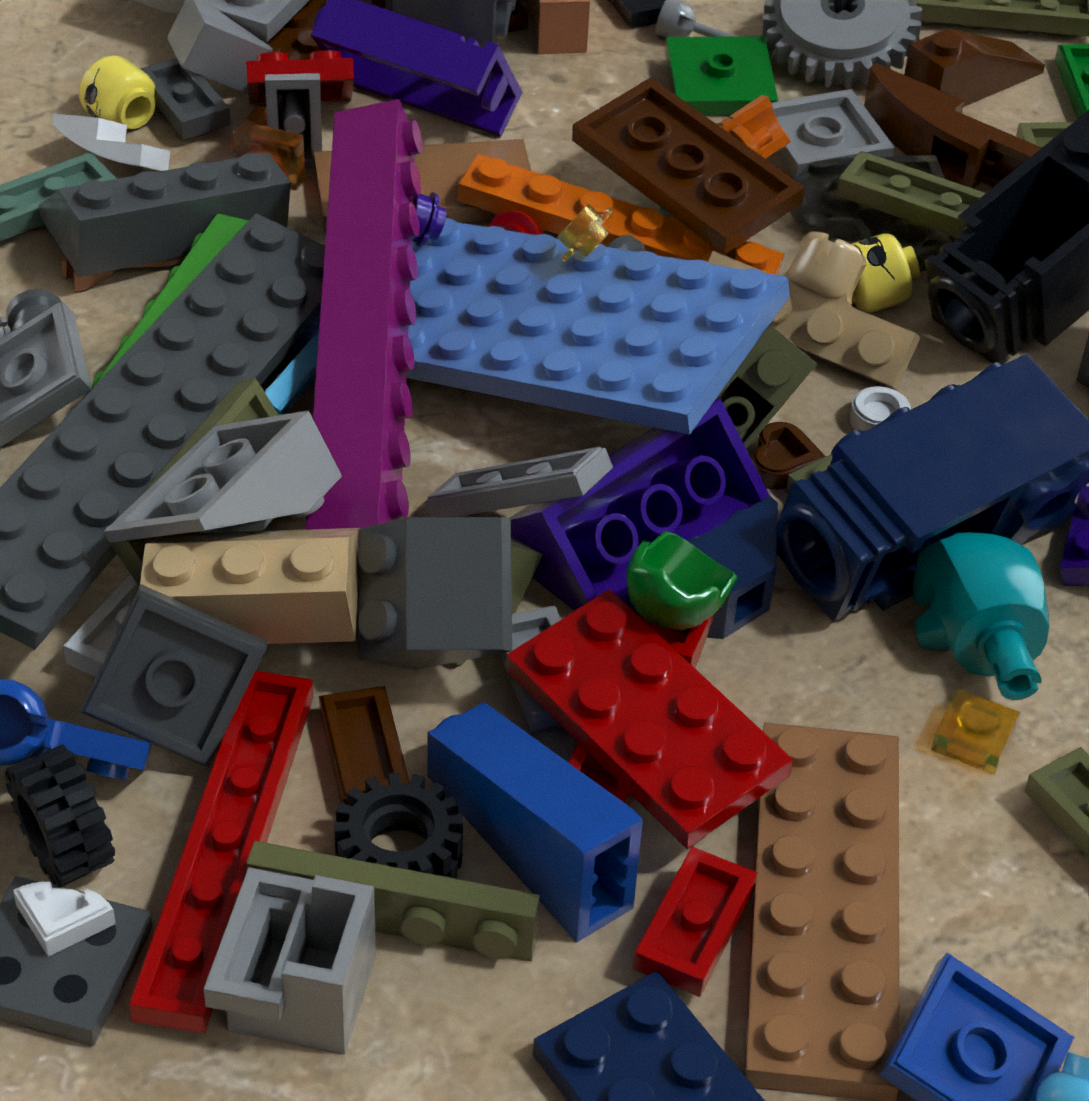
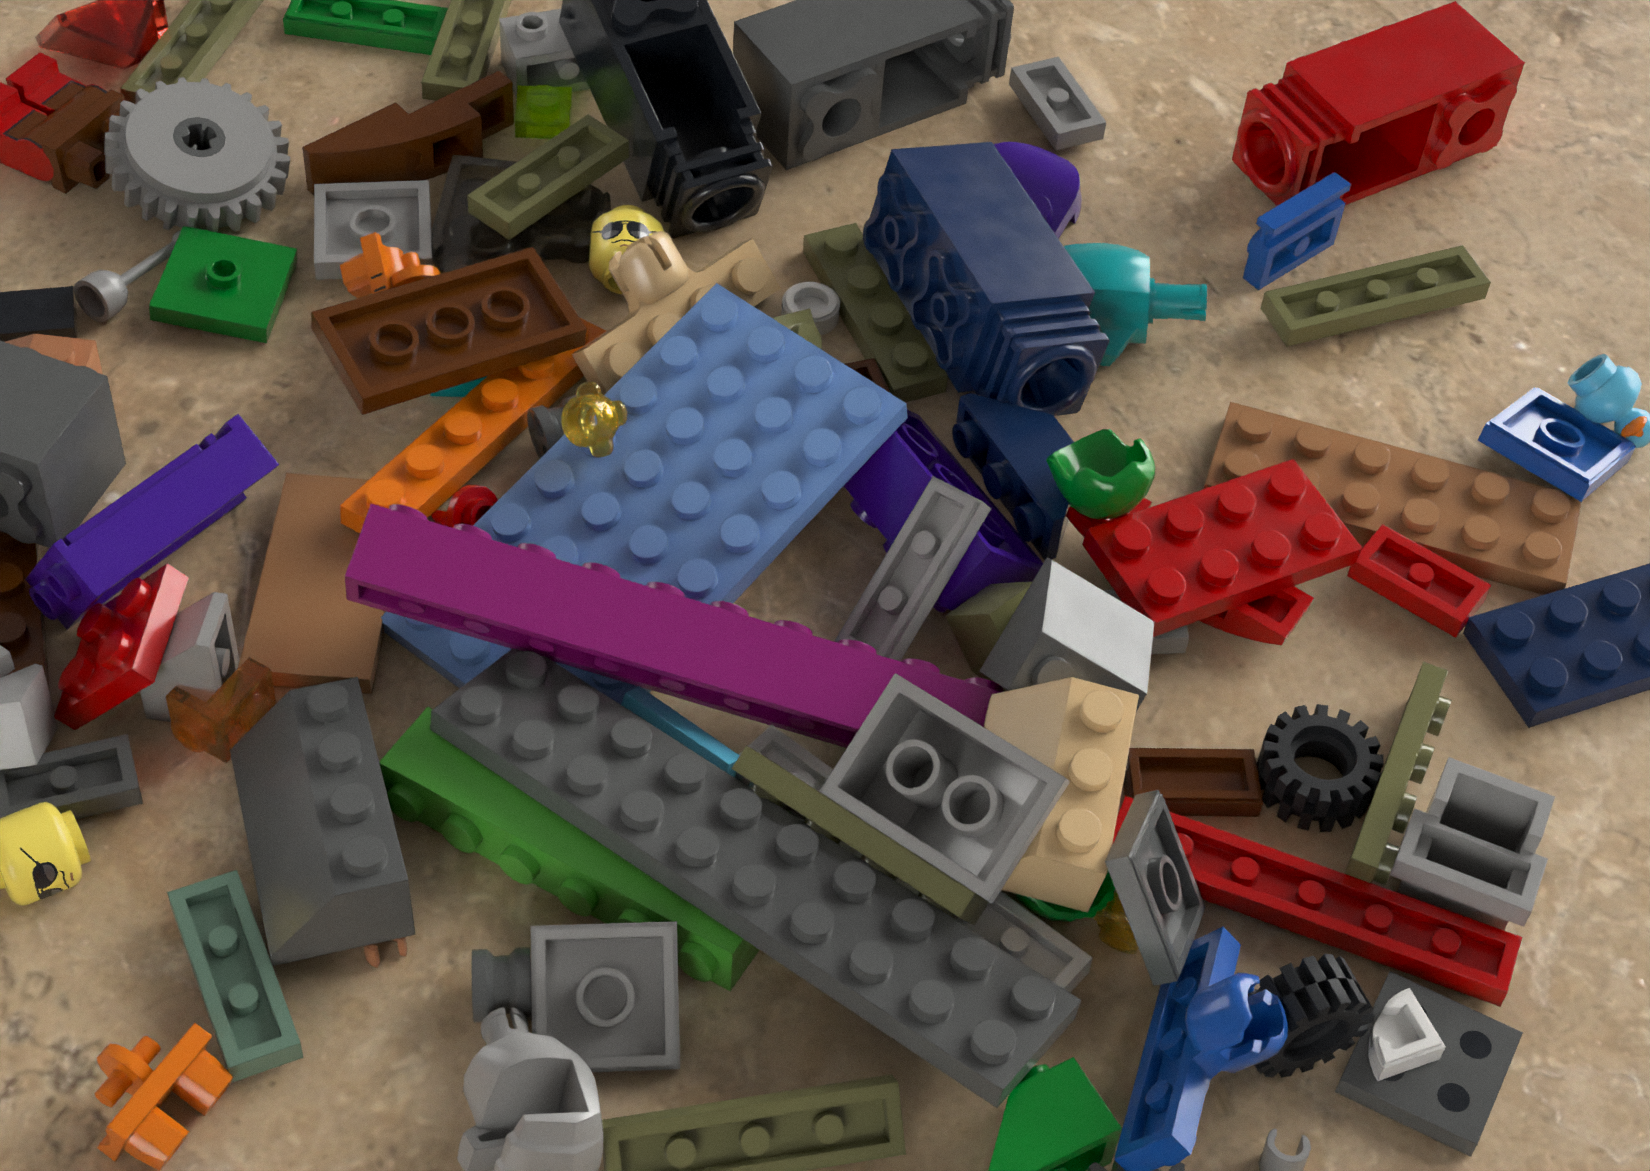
camera: 80 degrees left, 5 degrees up
white slope [52,113,170,171] -> none
blue slope [427,702,643,943] -> none
reddish brown slope [904,29,1045,107] -> none
clear yellow plate [931,688,1020,775] -> none

